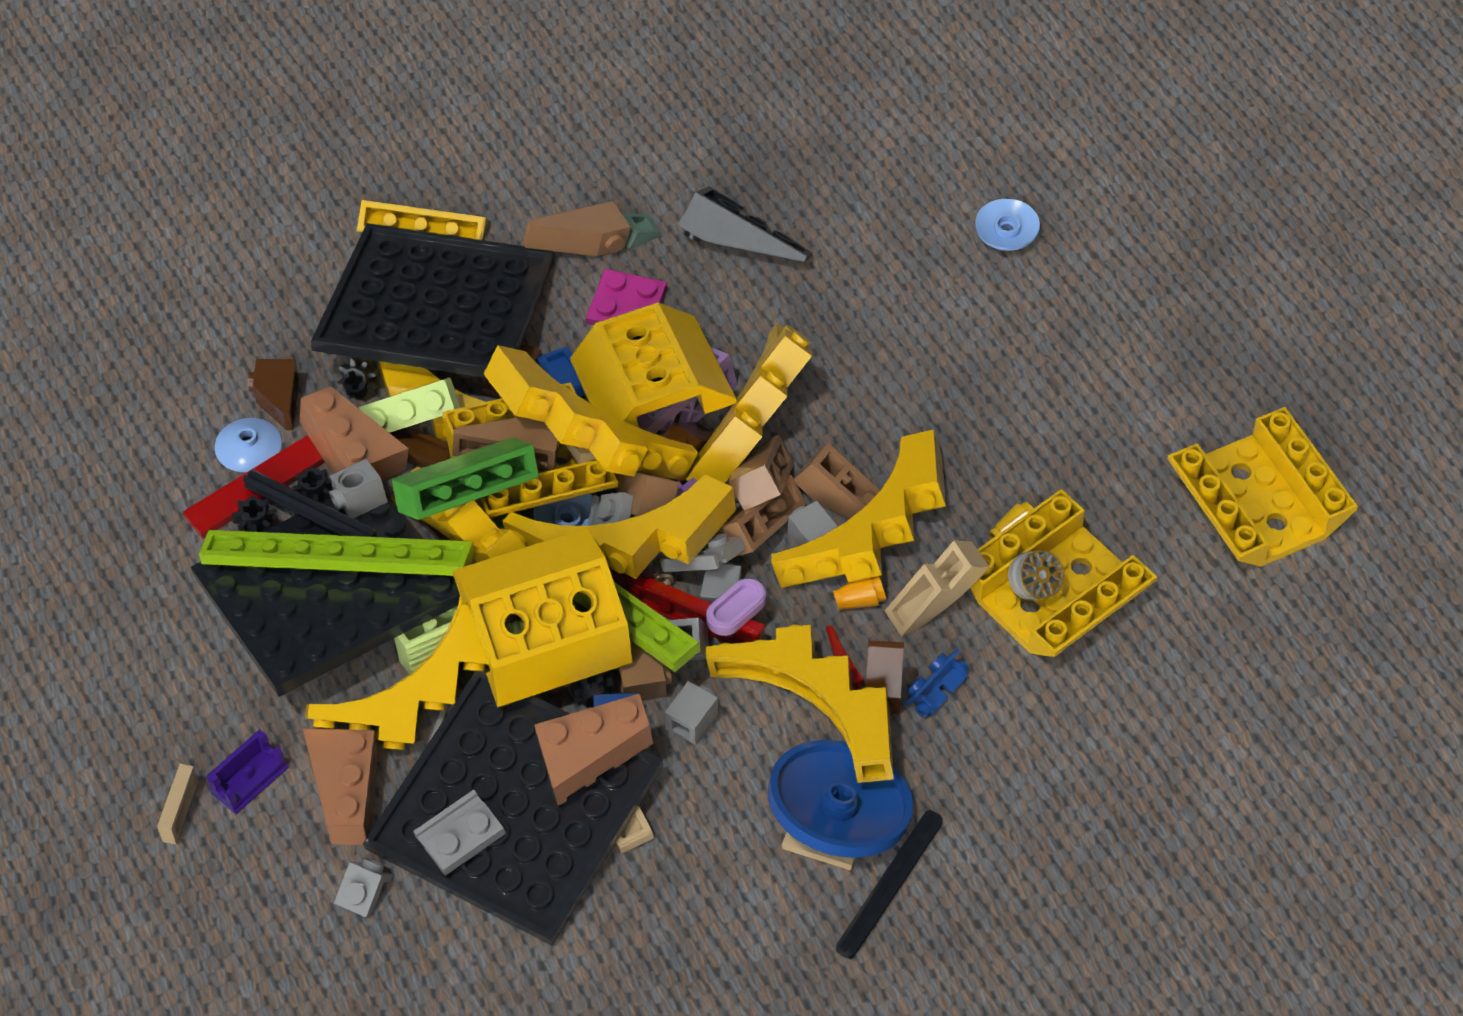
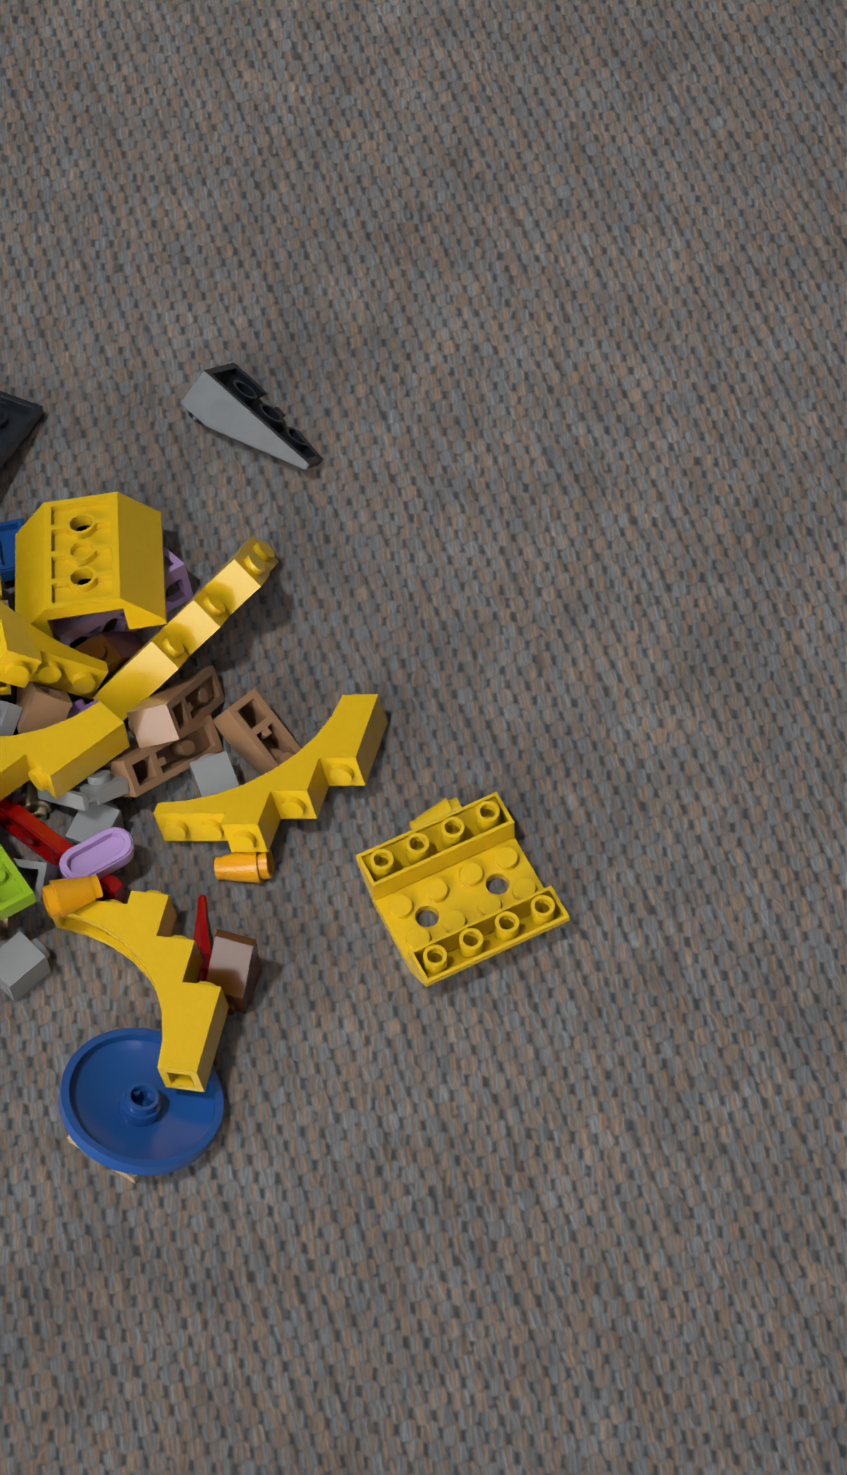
camera: 15 degrees right, 5 degrees up
medium nougat slope [523,201,631,256] -> none
dark pink plate [586,269,667,325] -> none
sand green slope [622,213,662,250] -> none
black axle [836,810,943,959] -> none
tan slope [885,540,989,637] -> none
blue hinge [903,648,969,718] -> none
light blue dish [975,199,1040,251] -> none
light grey wheel [1008,550,1064,600] -> none
yellow slope [1167,407,1358,567] -> none
none -> light orange cone [41,874,103,918]

